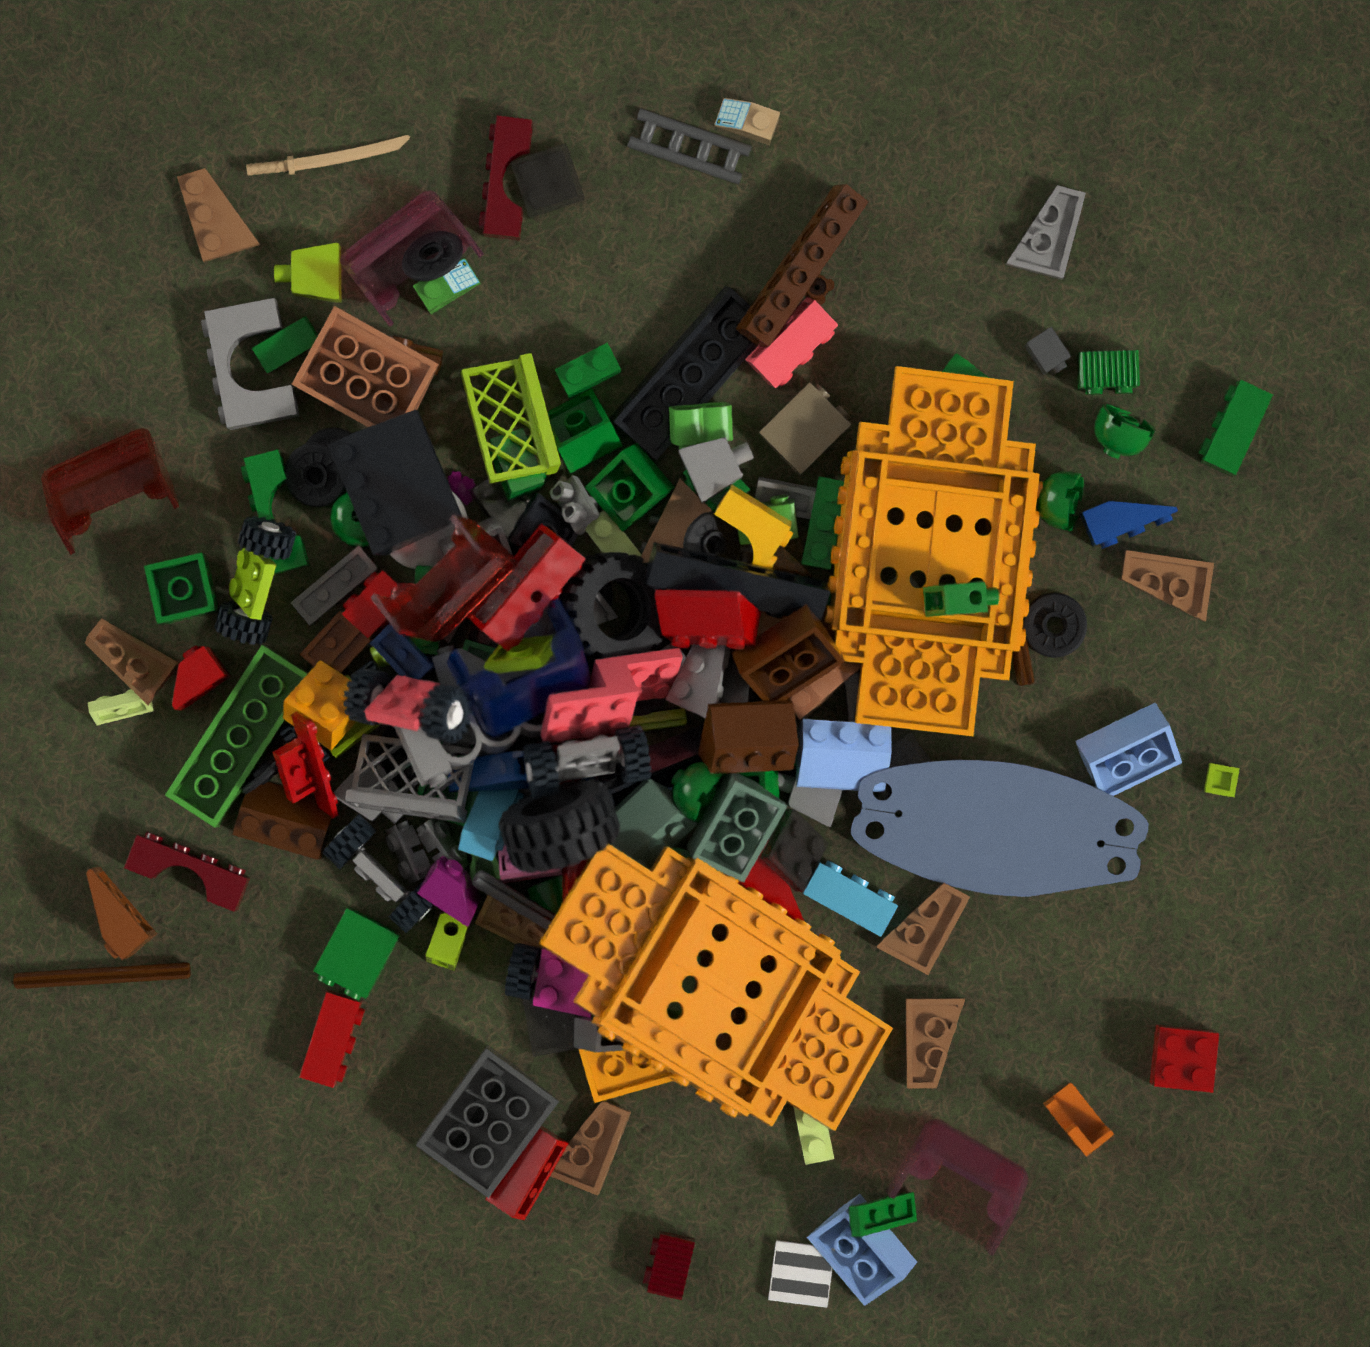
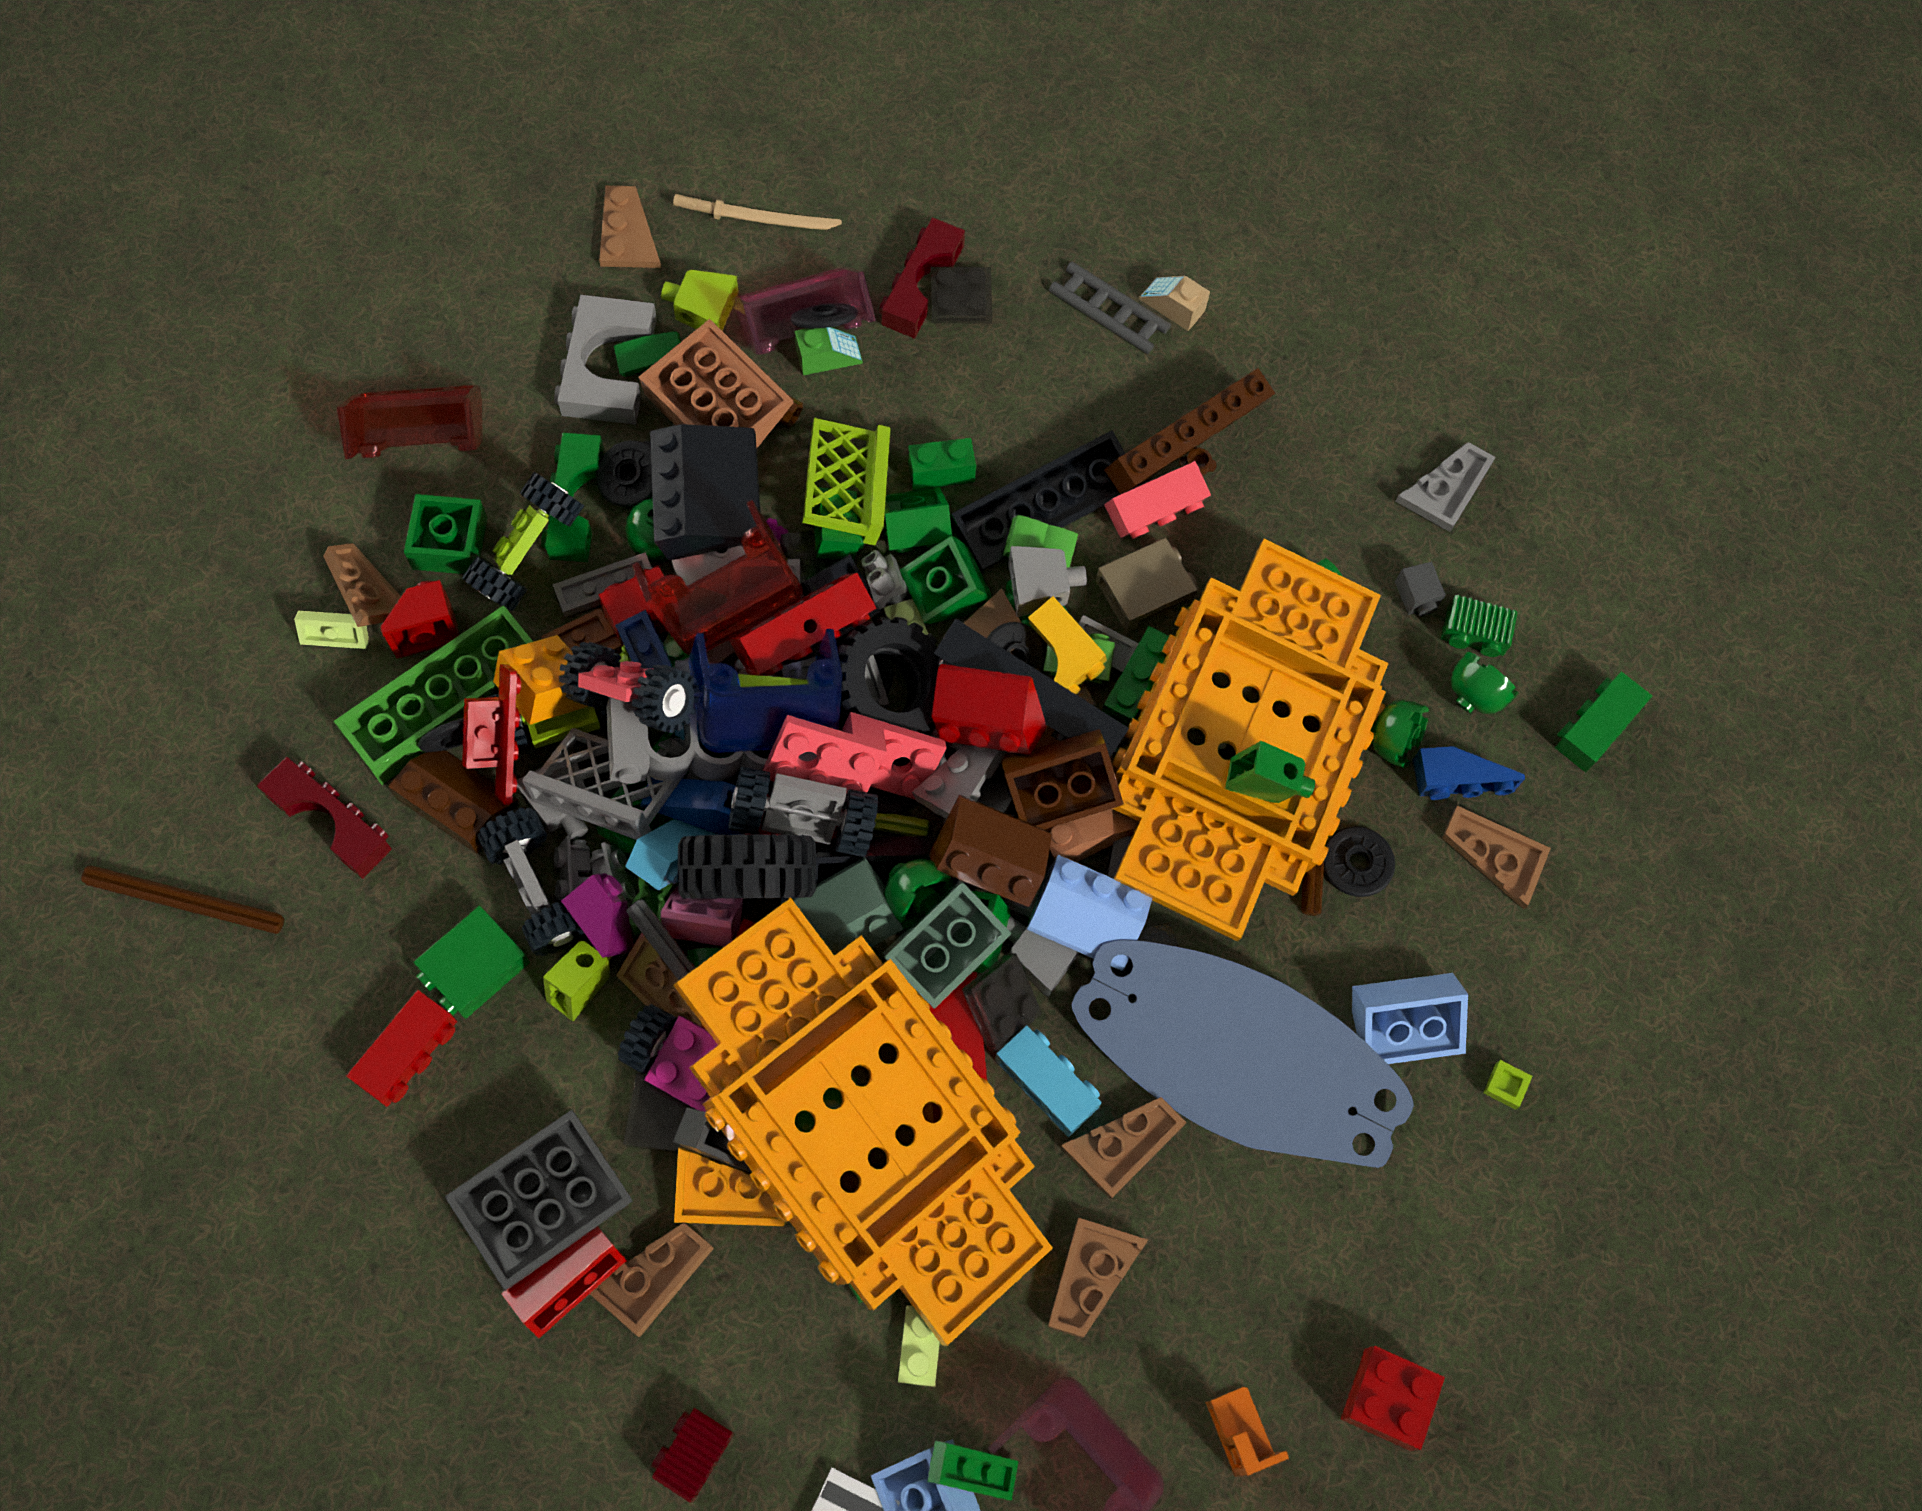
camera: 15 degrees right, 20 degrees down
dark orange slope [86,867,158,960] -> none

